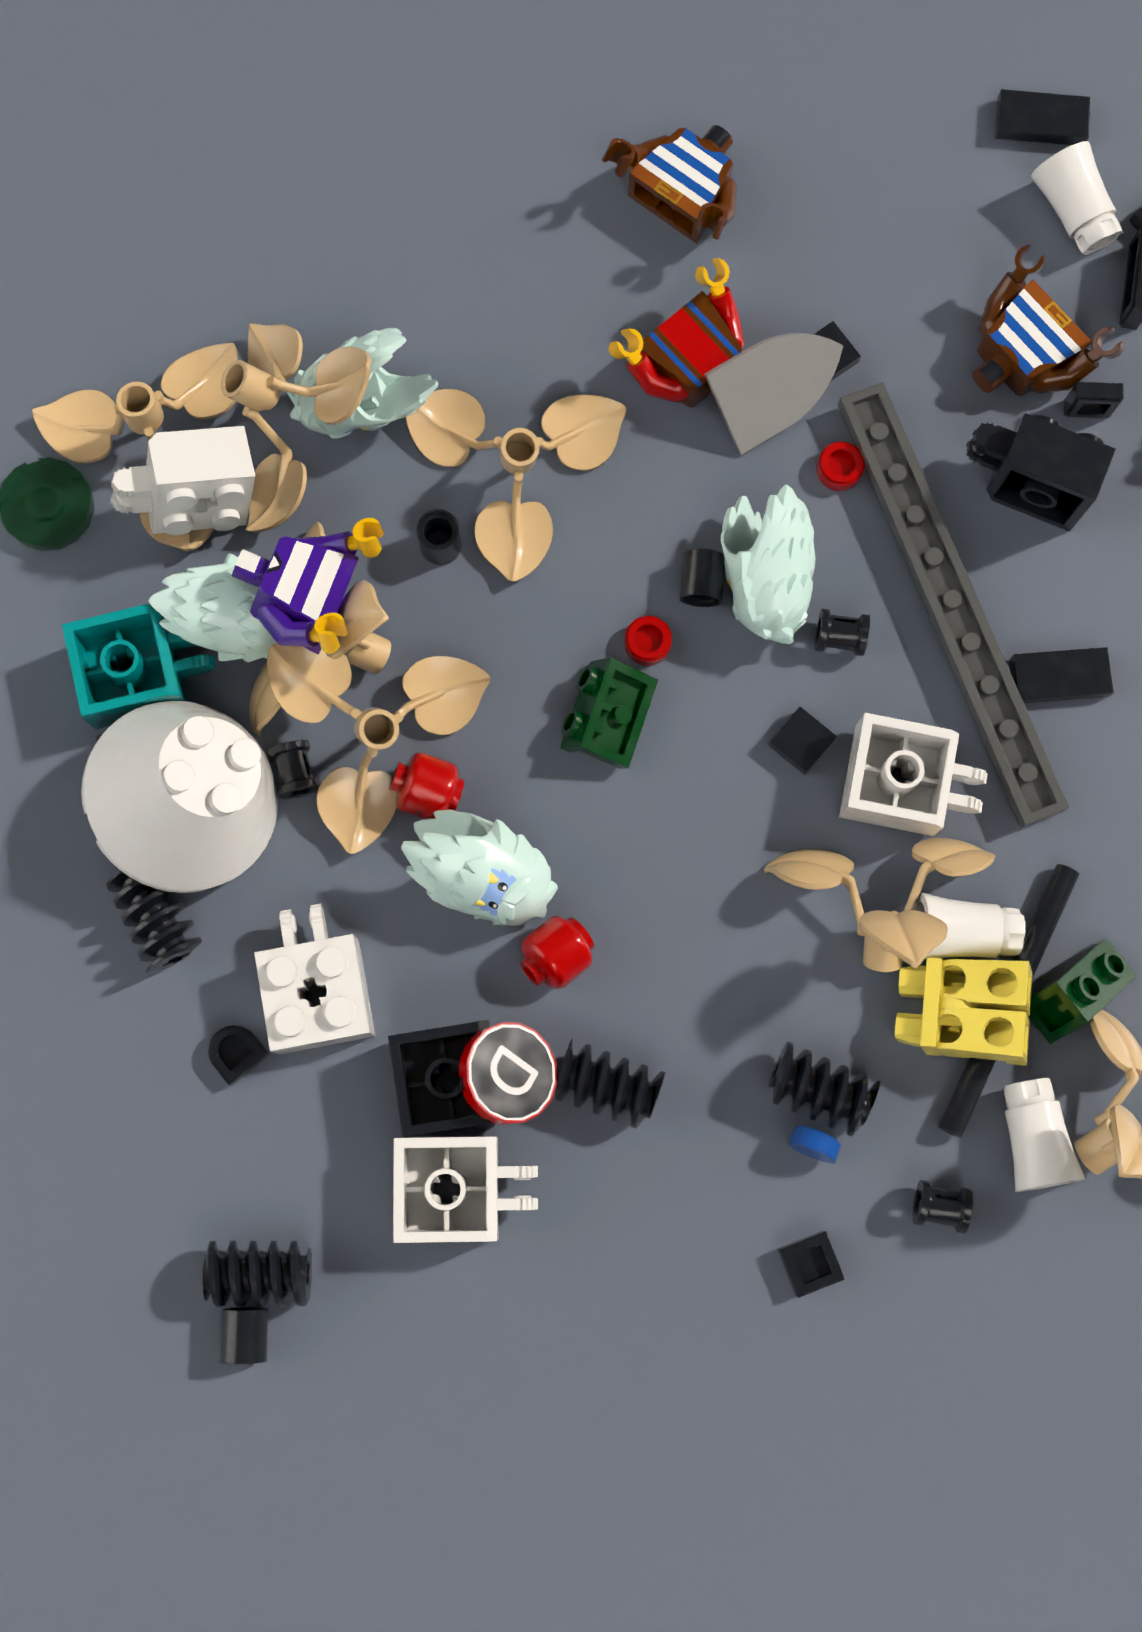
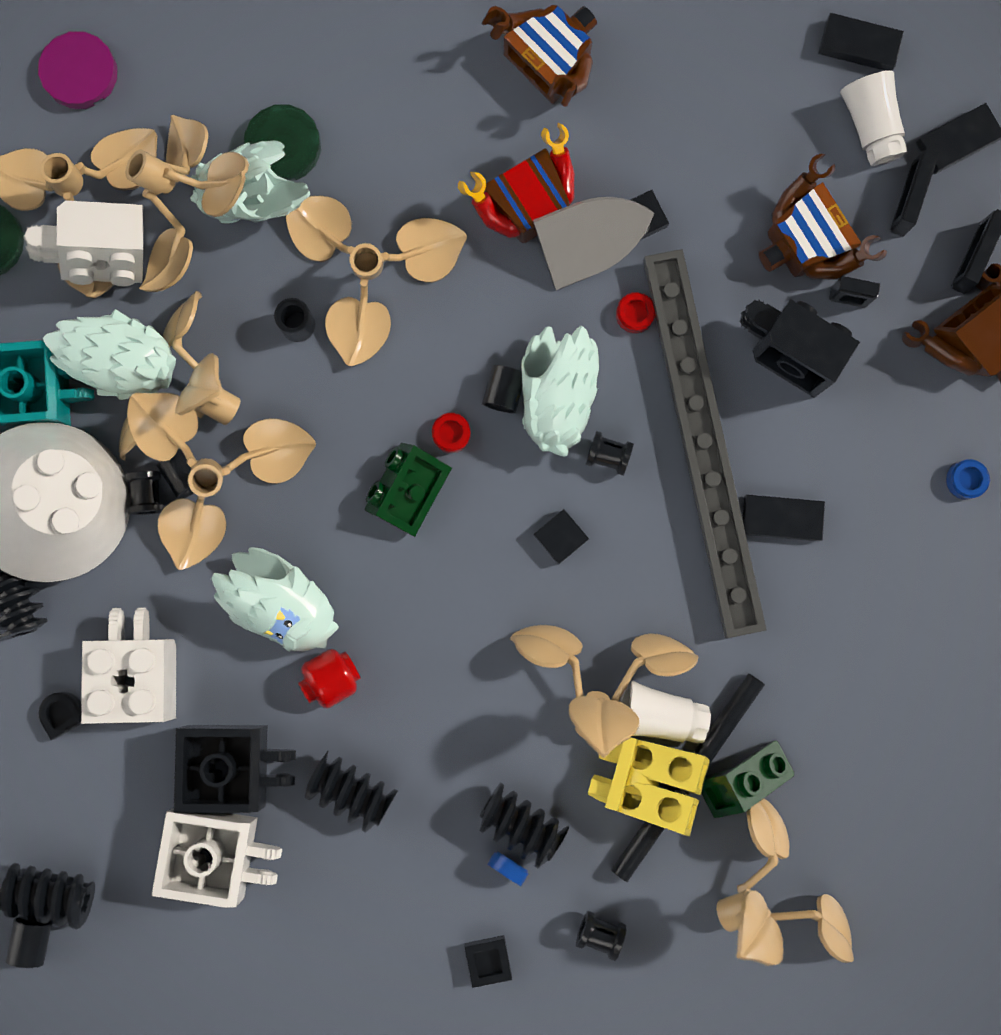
camera: 10 degrees right, 5 degrees up
torso [231,518,384,655] -> none
red head [389,752,464,819] -> none
tile [459,1022,557,1125] -> none
white hinge [839,713,988,836] -> none
white plant [1004,1078,1086,1192] -> none
none -> magenta tile [38,31,117,109]
none -> black beam [156,449,194,499]
none -> clear green tile [244,105,321,180]

